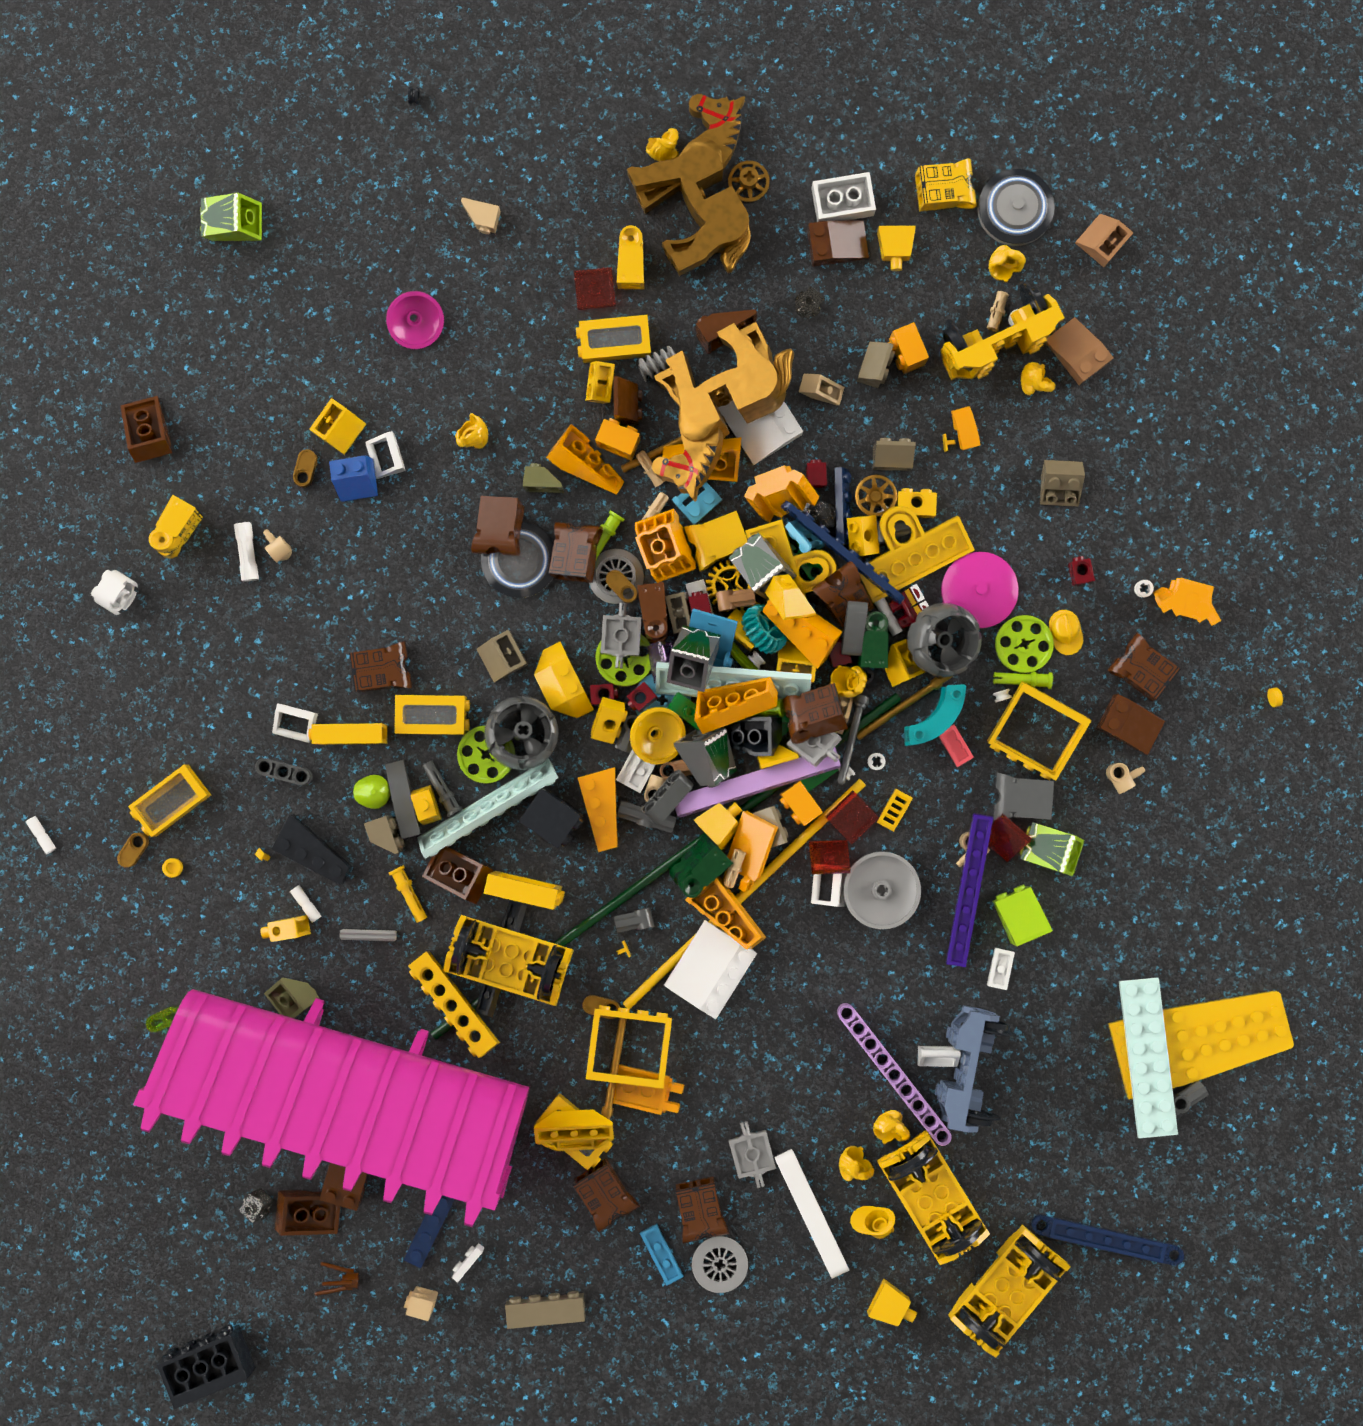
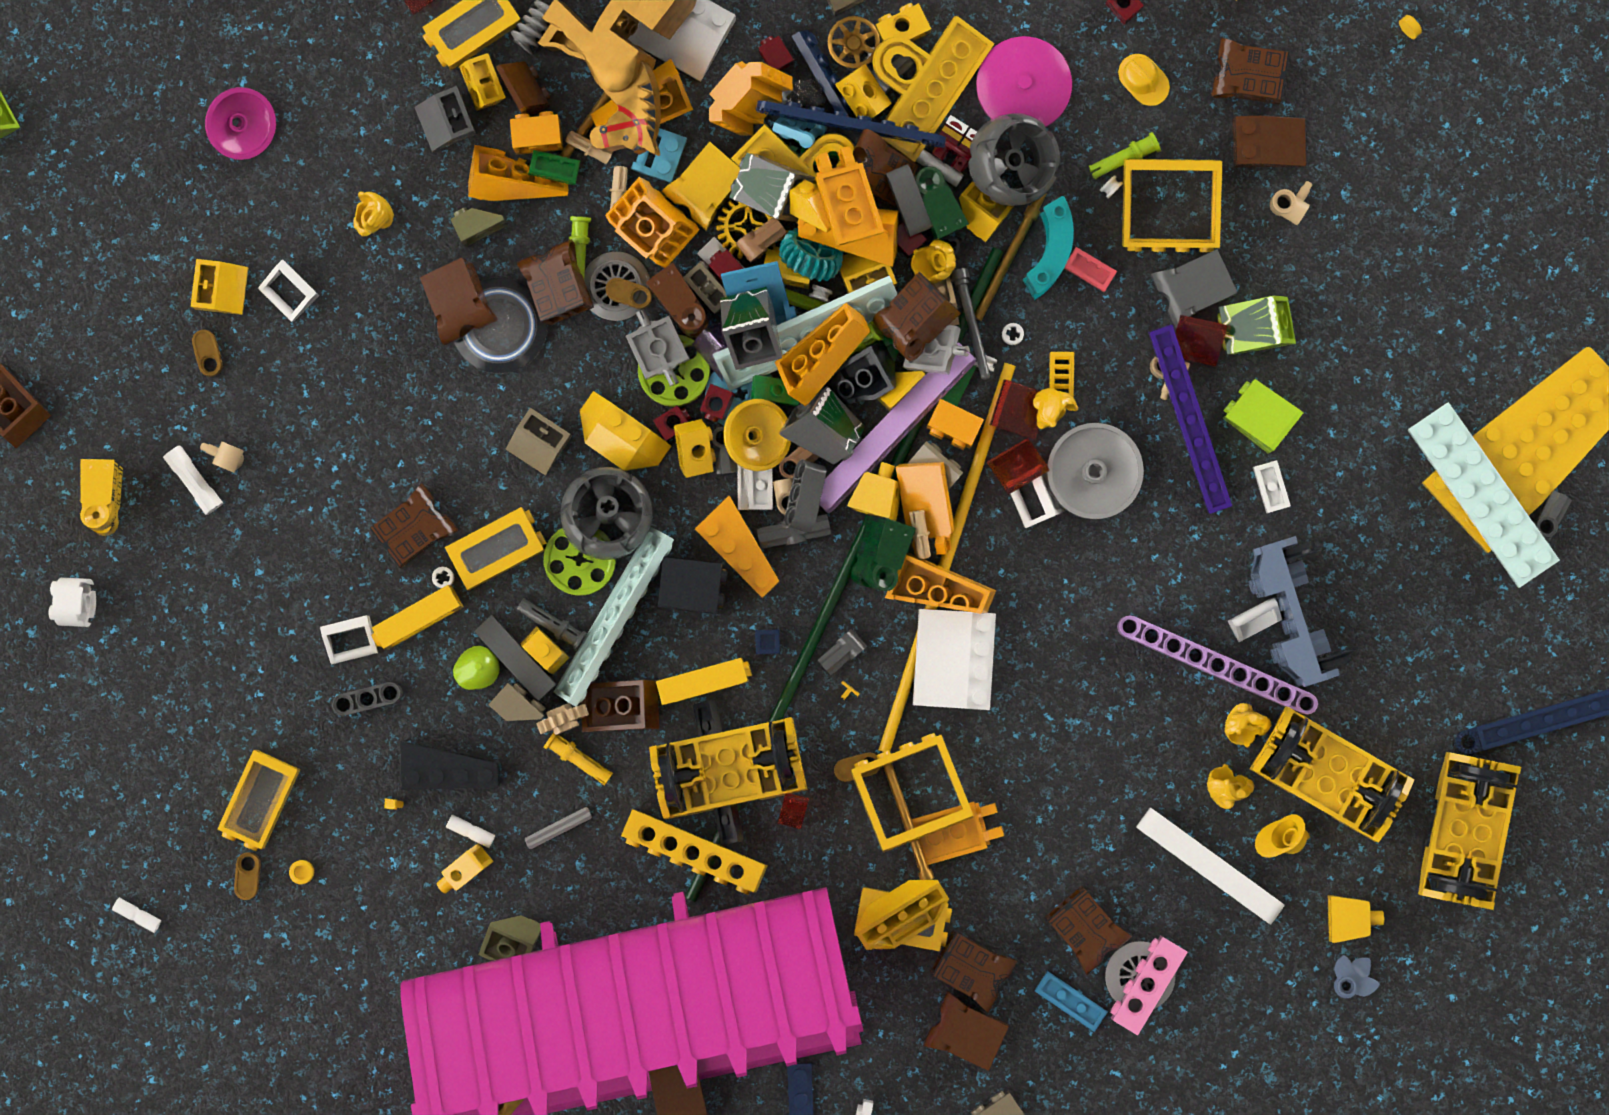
camera: 30 degrees left, 0 degrees up
clear neon green beam [145,1006,179,1032] -> none
blue slope [329,455,378,502] -> none
light grey plate [729,1121,776,1188] -> none
lime wedge [995,615,1054,673] -> none
none -> dark grey slope [415,86,477,152]
none -> white bush [432,567,455,588]
none -> green plate [528,150,580,185]
none -> tan gear [536,703,589,735]
none -> dark blue plate [755,630,780,654]
none -> clear red slope [778,793,809,829]
none -> light orange tile [815,146,884,246]
none -> reddish brown piece [923,991,1009,1071]
none -> yellow hair [1033,388,1078,429]
none -> bright pink brick [1110,935,1188,1035]
none -> sand blue plate [1334,955,1380,998]

